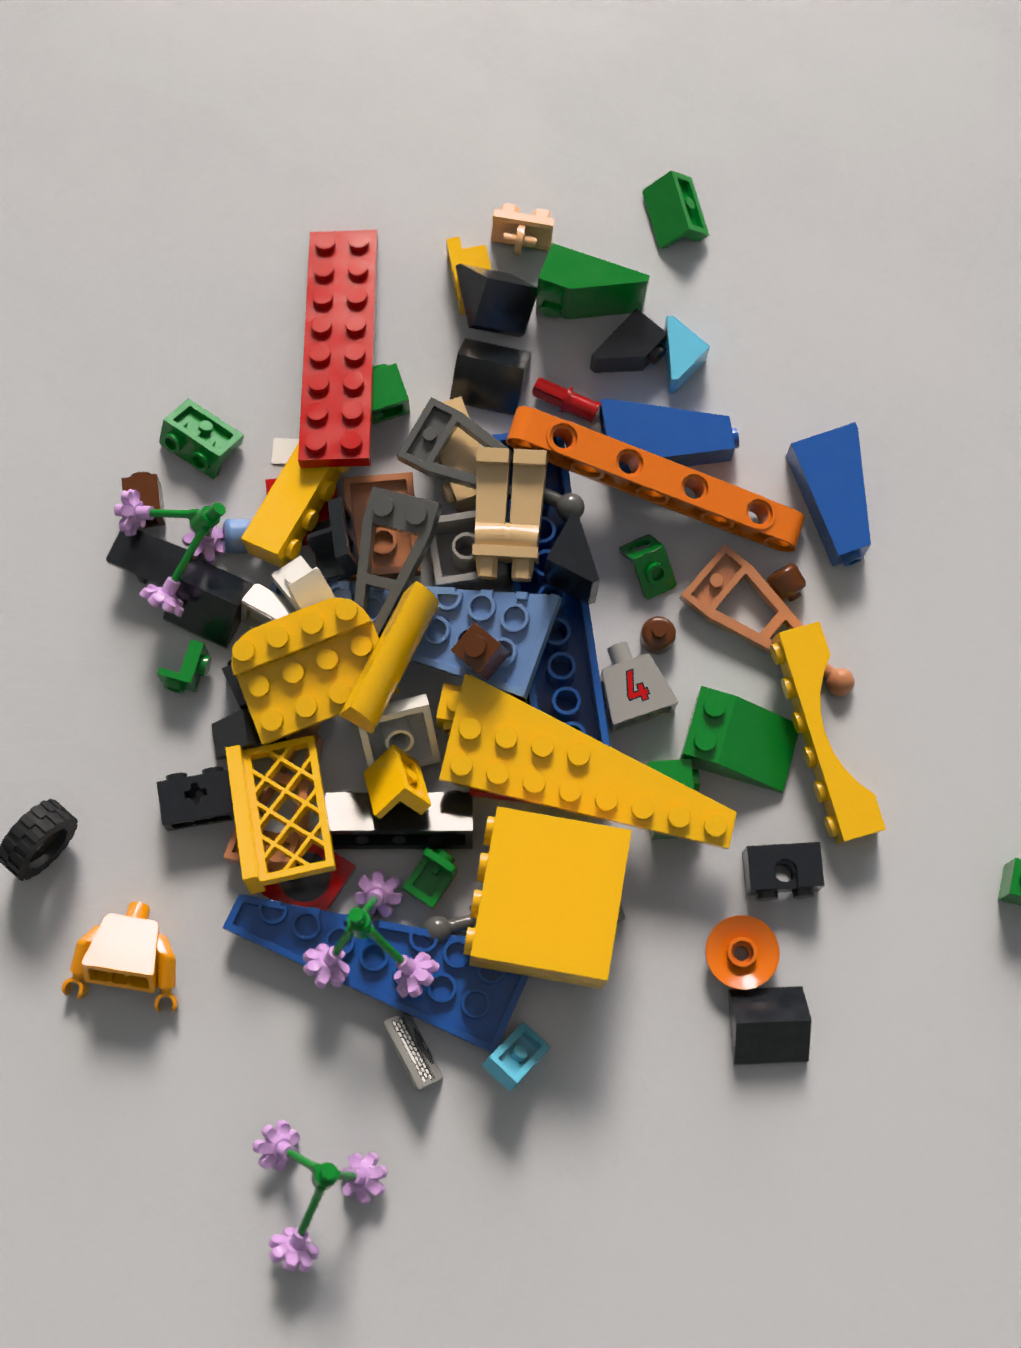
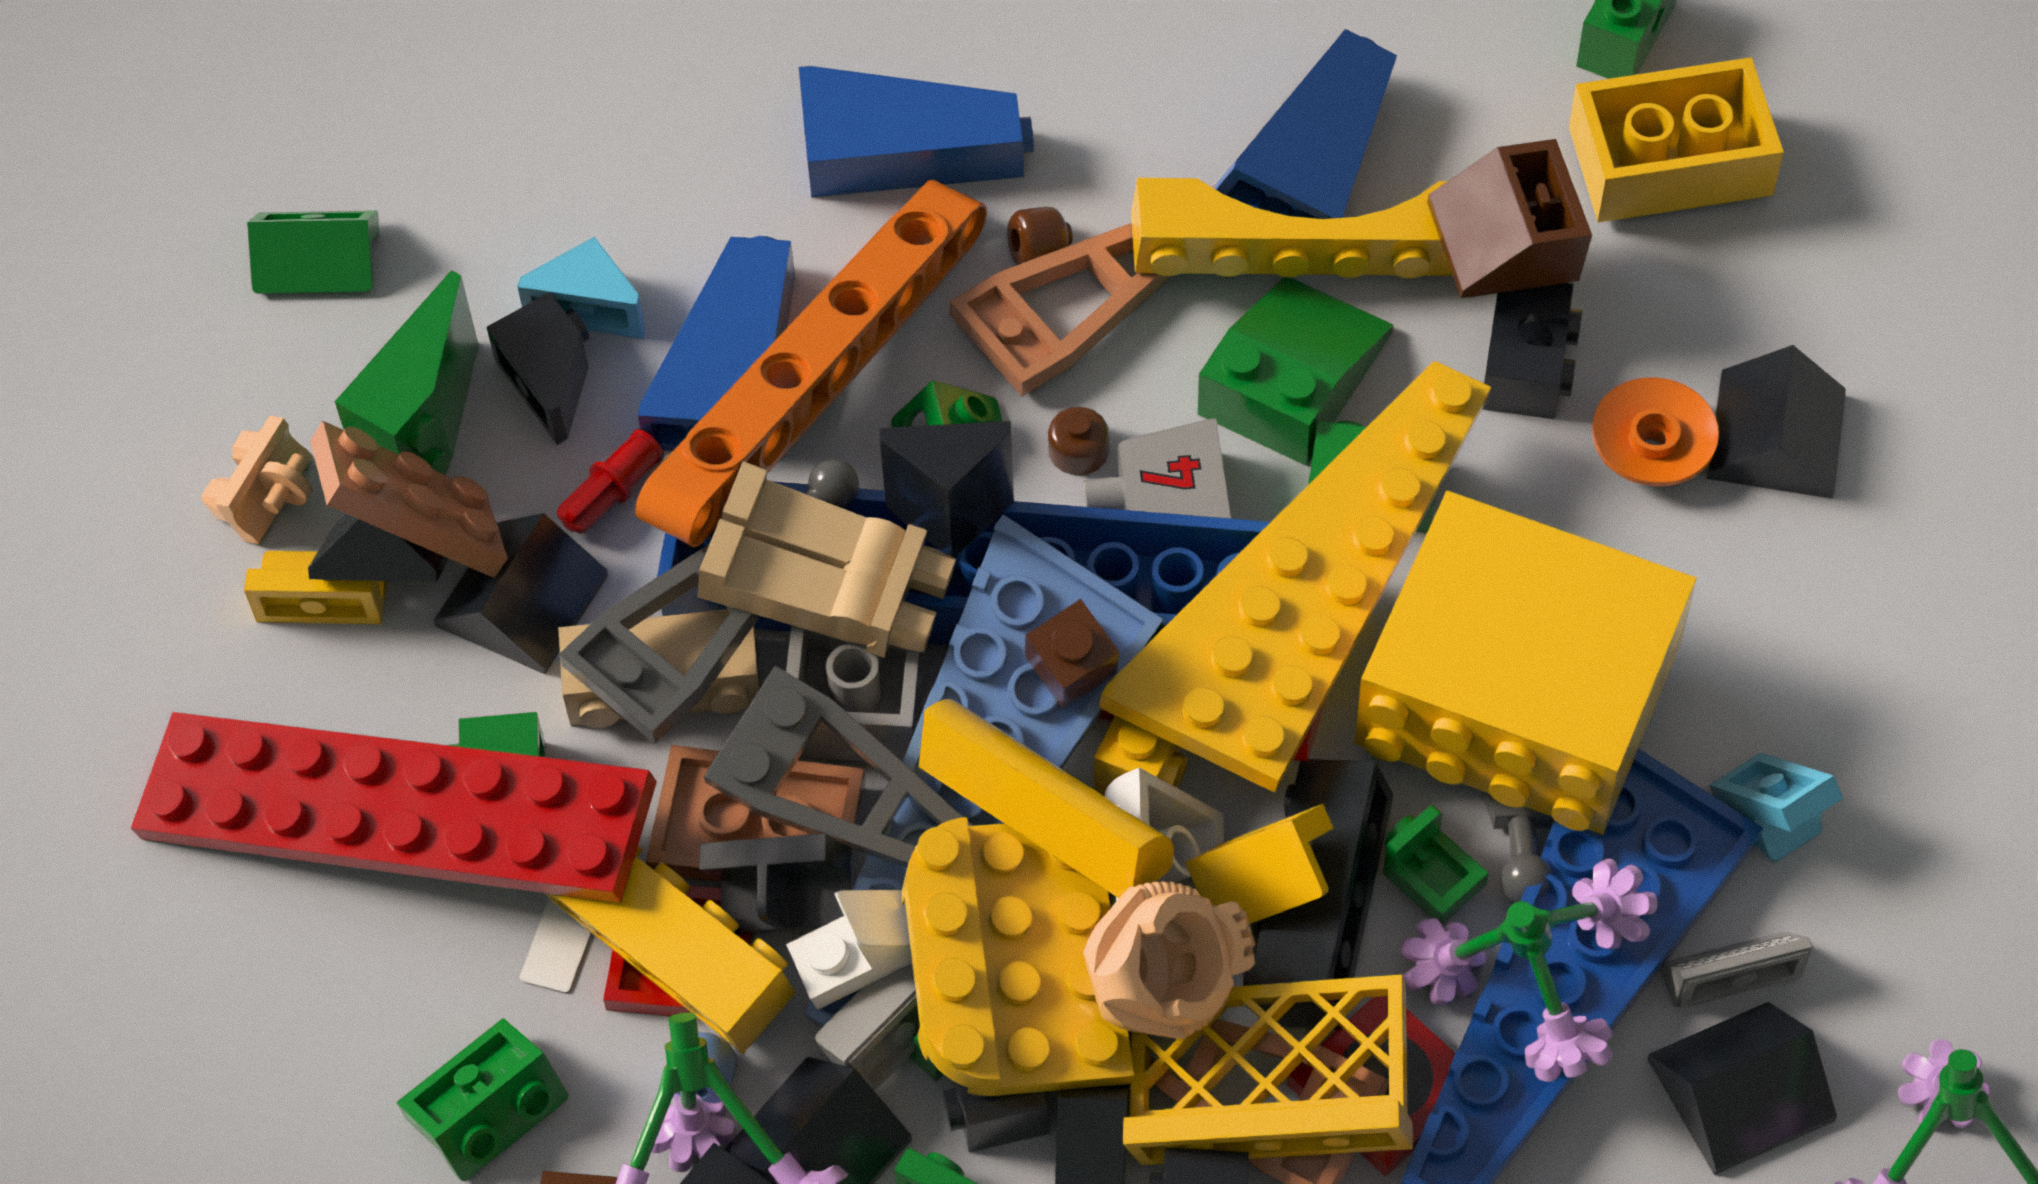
camera: 70 degrees left, 15 degrees down
none -> nougat plate [310,421,508,578]
none -> light nougat helmet [1083,881,1255,1039]
none -> blue slope [1214,29,1397,219]
none -> reddish brown slope [1427,139,1592,298]
none -> yellow brick [1569,57,1784,223]
none -> black slope [1648,1002,1837,1175]

